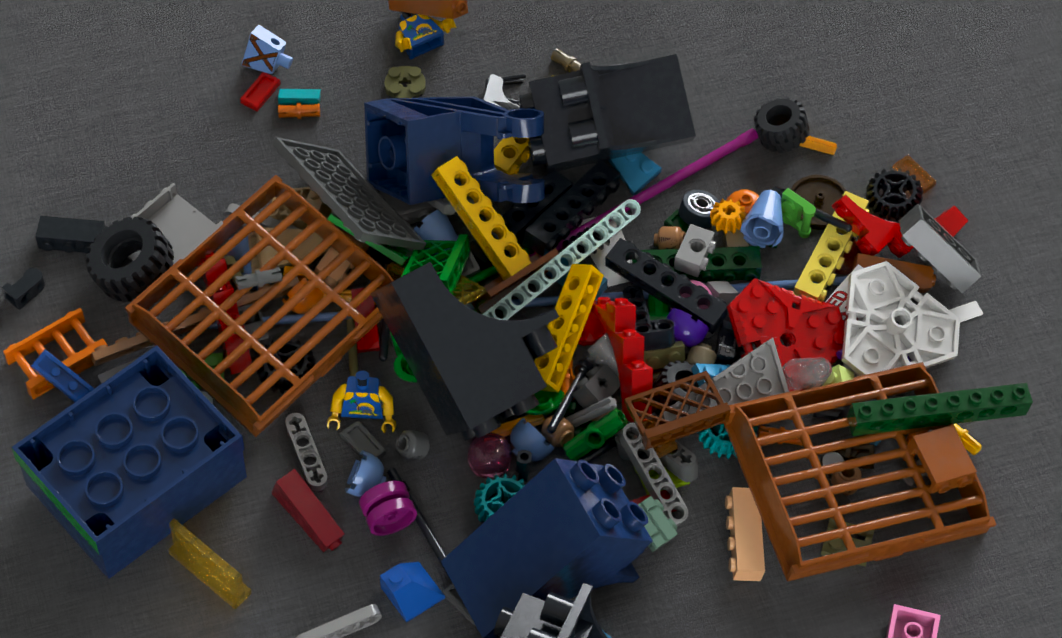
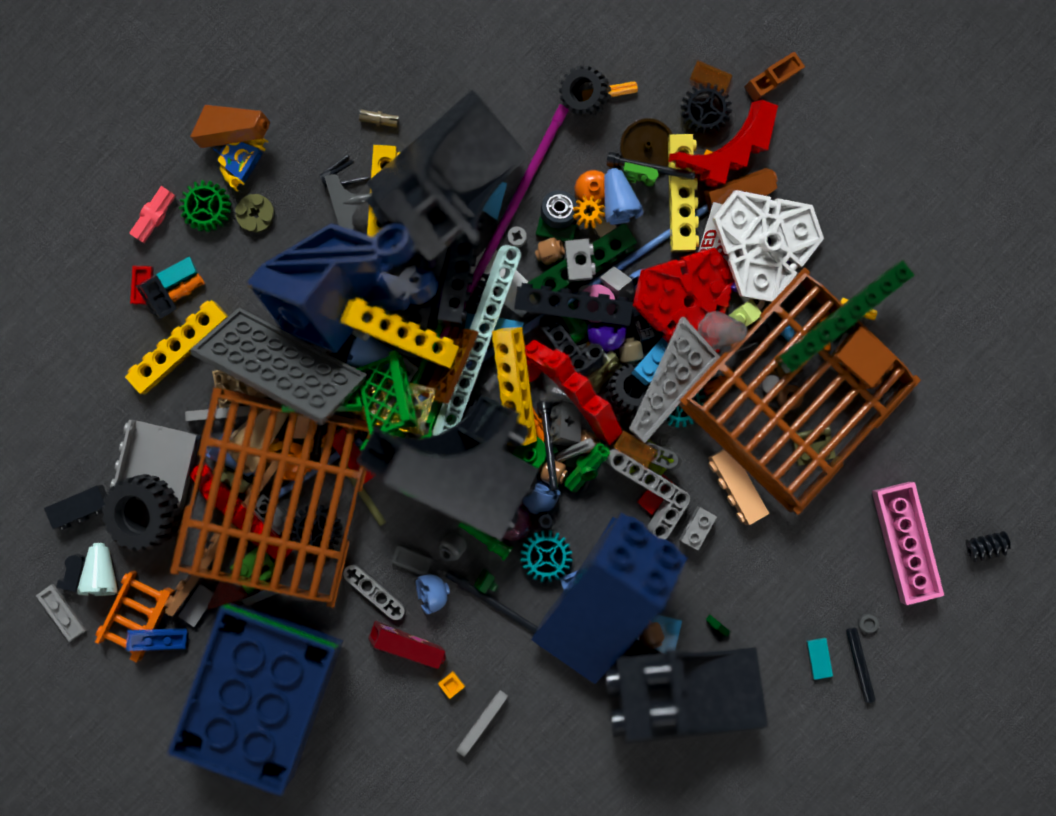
camera: 25 degrees left, 30 degrees up
clear yellow fence [168,519,252,609] -> none
dark grey pin [235,267,282,290] -> none
medium blue torso [241,25,293,74] -> none
torso [327,371,397,433] -> none
magenta wheel [359,481,417,536] -> none
blue slope [380,562,445,623] -> none
reddish brown fence [624,371,731,450] -> none
sand green brick [638,496,678,552] -> none
brick [899,204,981,293] -> none
white sticker [950,301,983,322] -> none
none -> light aqua cone [77,543,118,596]
none -> yellow brick [125,300,228,395]
none -> coral piece [129,186,176,243]
none -> black brick [136,275,177,319]
none -> green gear [179,180,232,232]
none -> light orange plate [438,671,465,699]
none -> green pin [458,521,514,561]
none -> dark green tile [474,569,499,593]
none -> light grey wheel [507,226,527,248]
none -> light grey brick [679,506,717,550]
none -> dark orange slope [744,51,805,102]

